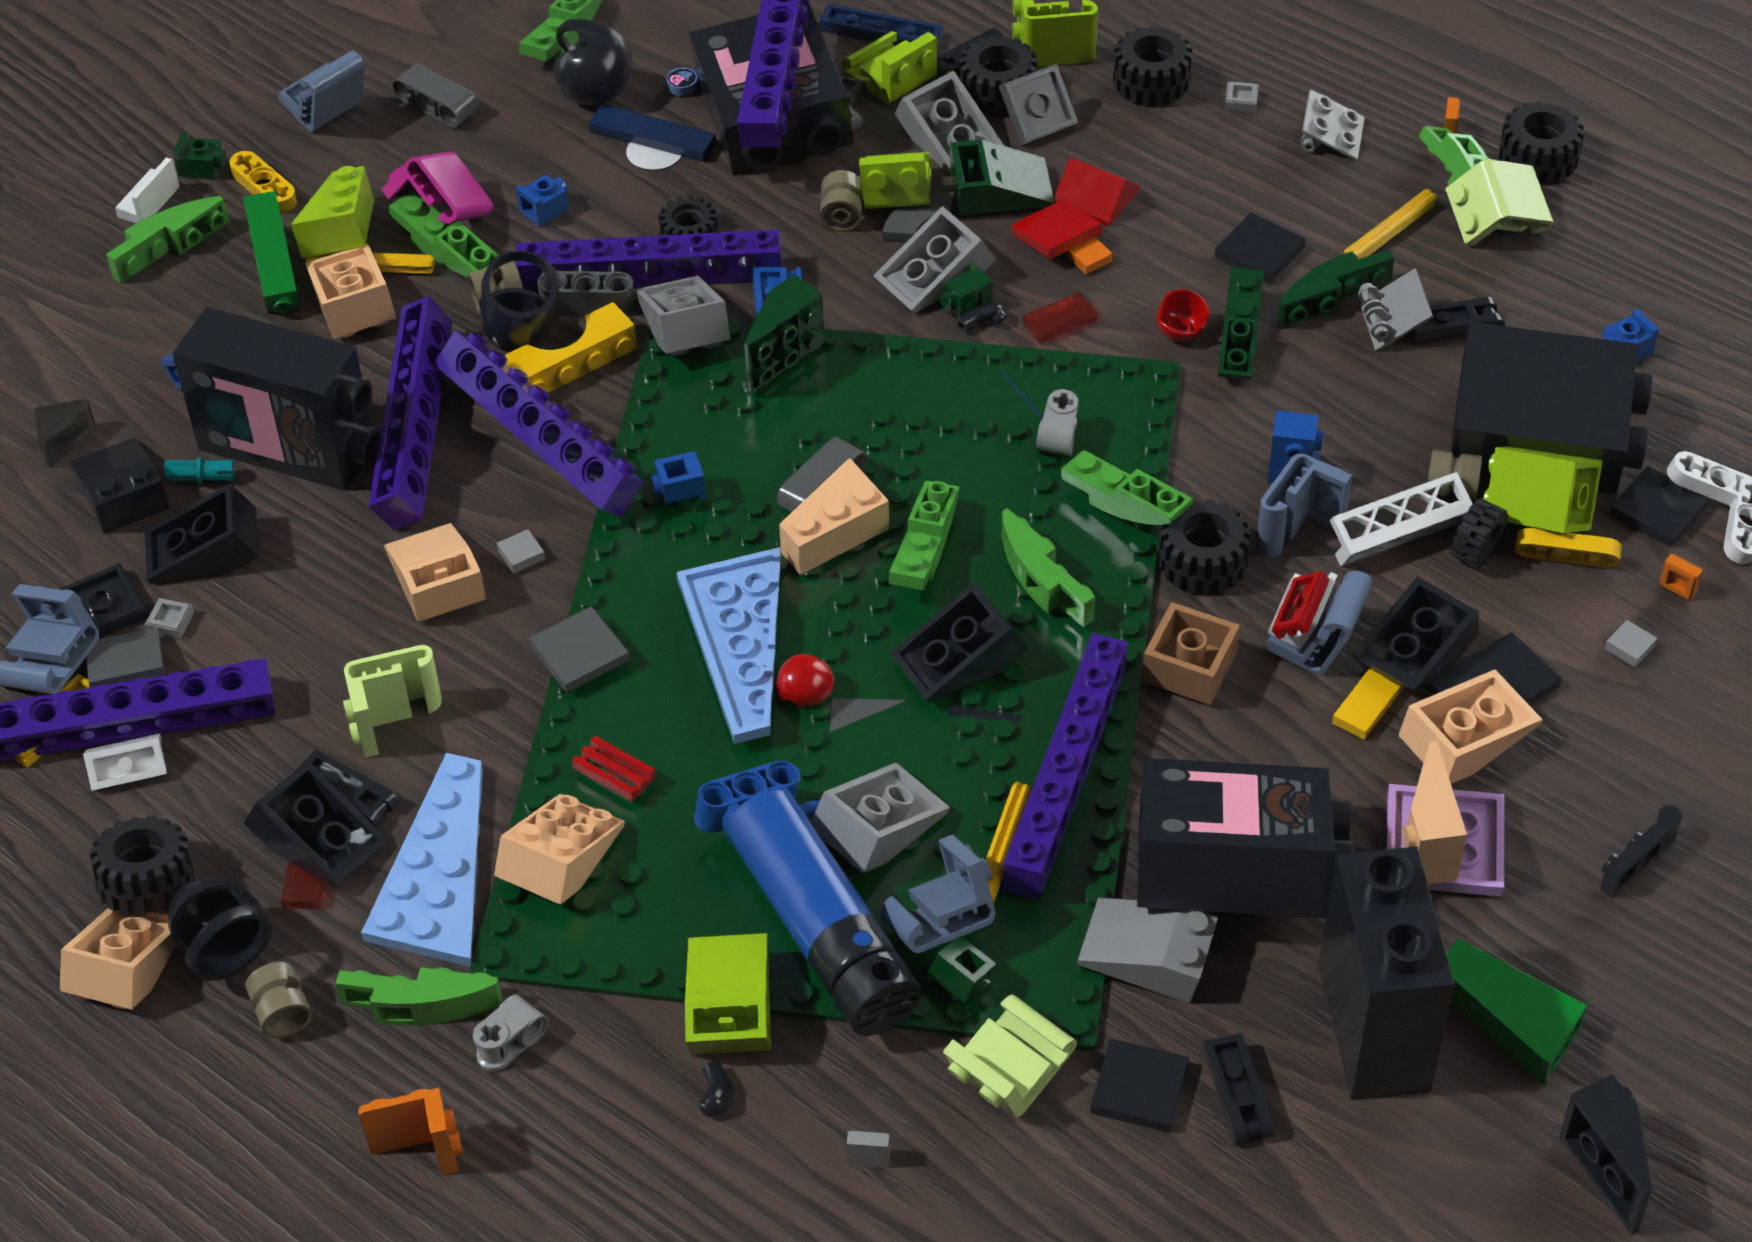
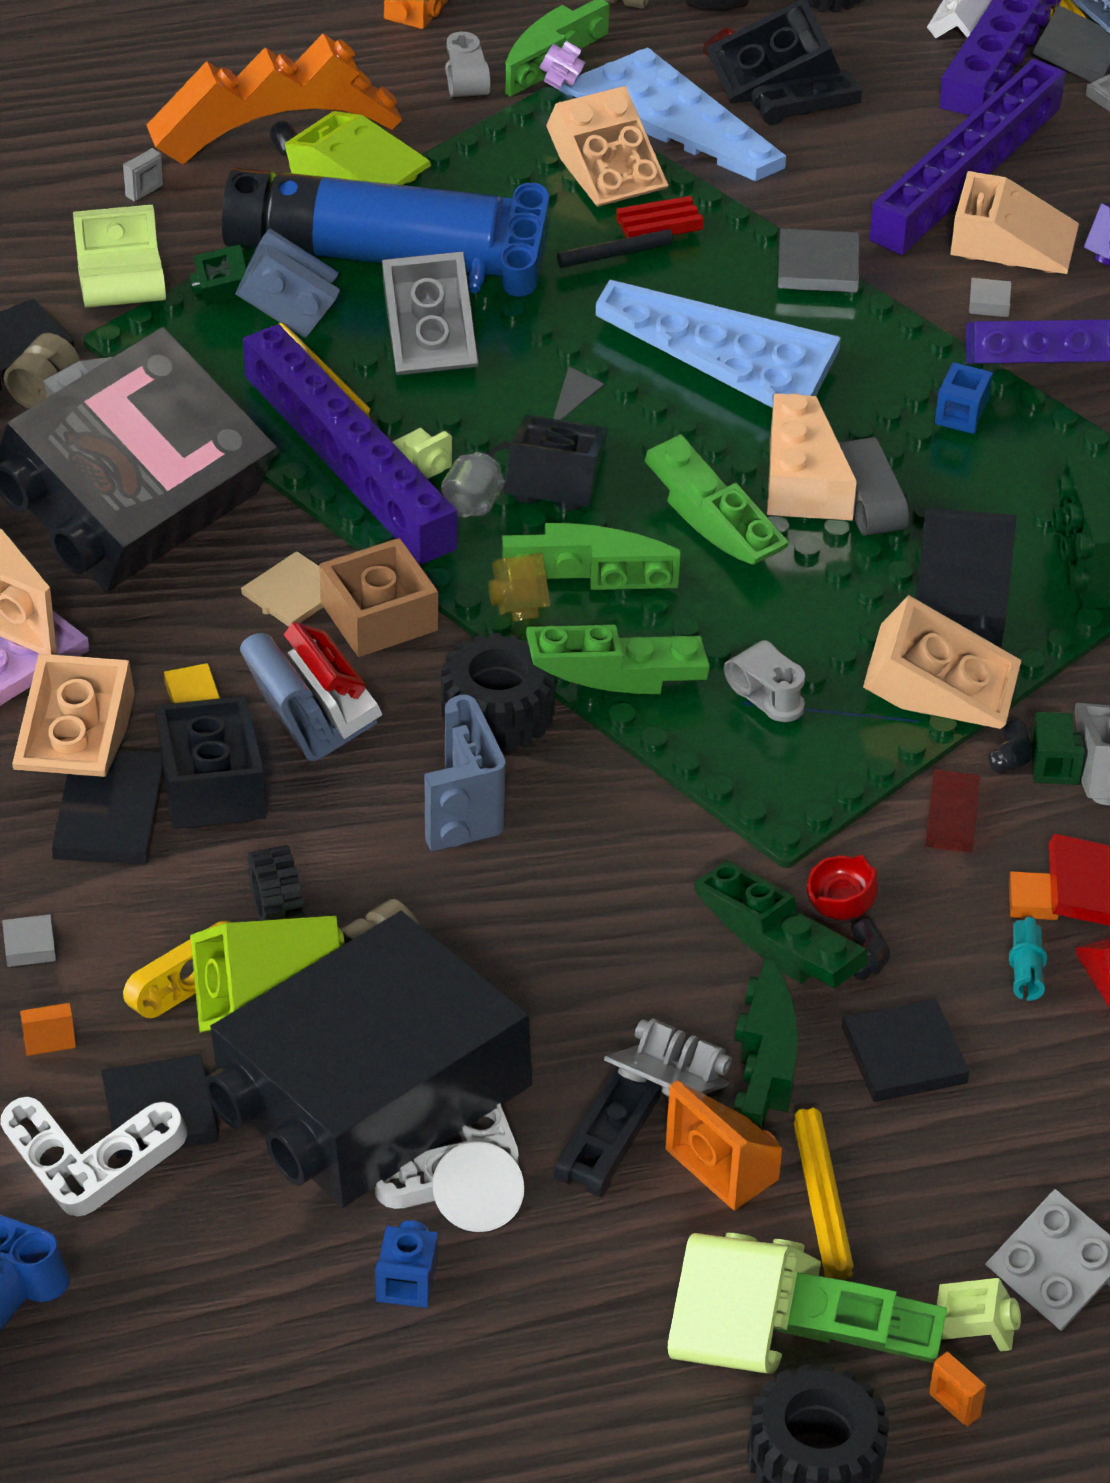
camera: 125 degrees right, 5 degrees down
yellowish green piece [343,645,442,758] -> none
red hair [775,653,834,709] -> none
blue brick [1267,410,1324,484] -> none
white fence [1330,472,1473,567] -> none
none -> dark tan wheel [4,333,80,409]
none -> orange arch [147,33,402,165]
none -> tan piece [241,551,323,627]
none -> yellowish green bracket [392,428,452,479]
none -> clear head [441,452,505,517]
none -> clear yellow brick [488,553,551,621]
none -> lavender gear [539,40,586,90]
none -> black bar [557,229,673,268]
none -> orange slope [665,1080,782,1211]
none -> black arm [852,919,890,981]
none -> light nougat slope [863,595,1021,729]
none -> dark purple brick [869,58,1066,255]
none -> black slope [915,508,1016,648]
none -> yellowish green bracket [937,1278,1021,1351]
none -> teal axle [1008,916,1047,1001]

